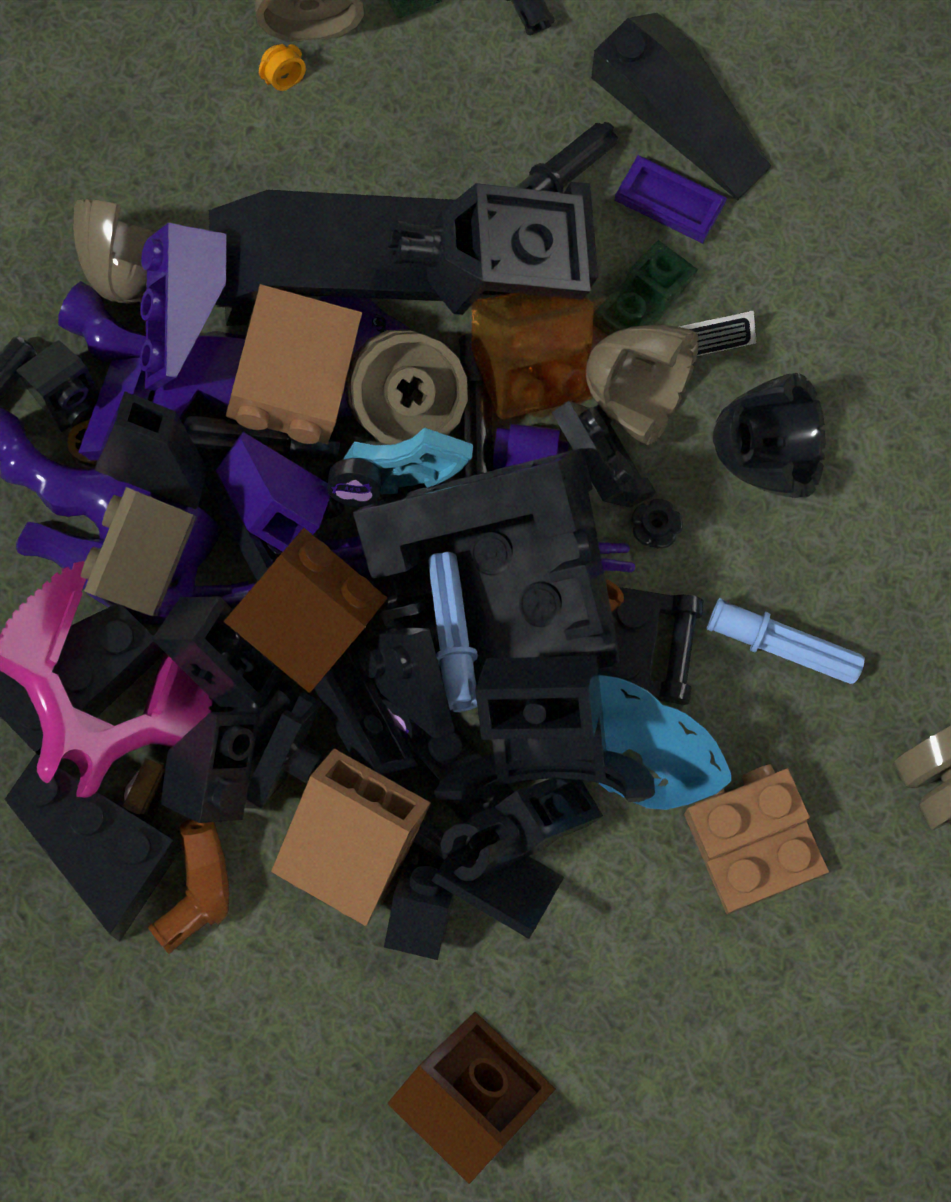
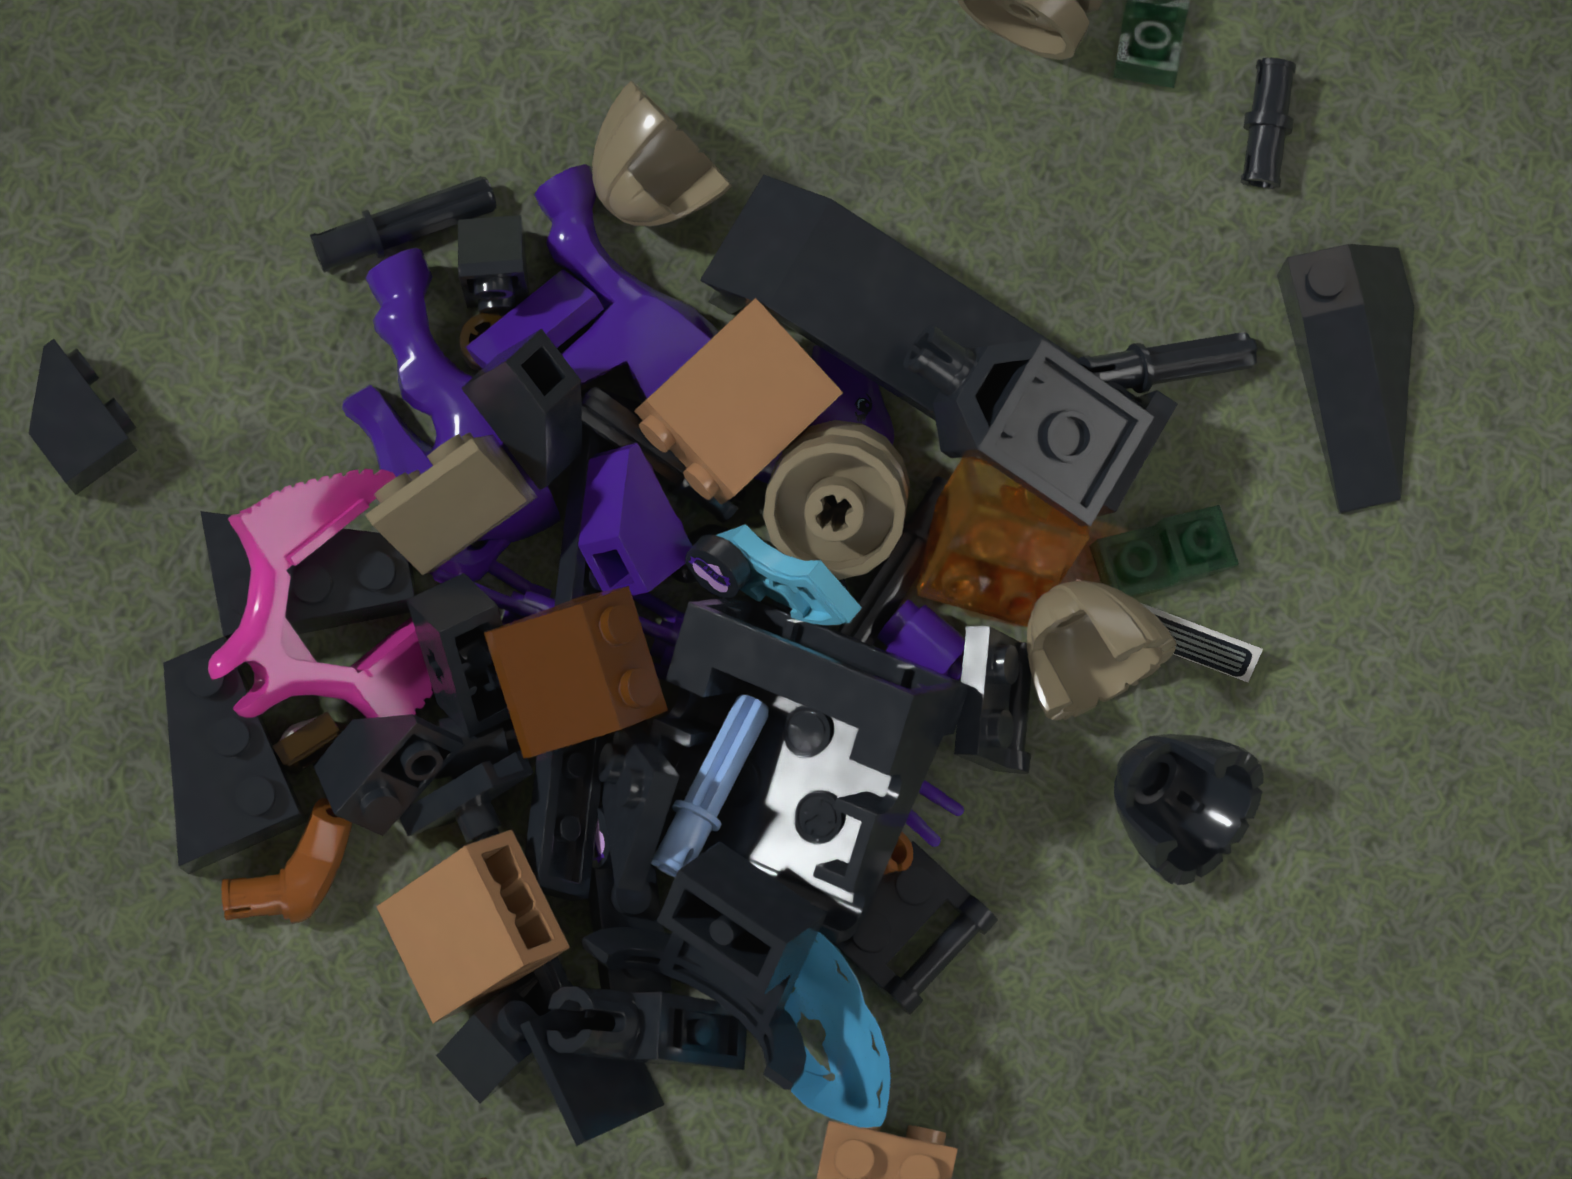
camera: 30 degrees right, 5 degrees up
slope [140,223,226,391] -> none
light orange plate [259,44,306,91] -> none
dark purple tile [614,155,727,244] -> none
black plate [631,499,683,549] -> none
light blue axle [707,598,865,684] -> none

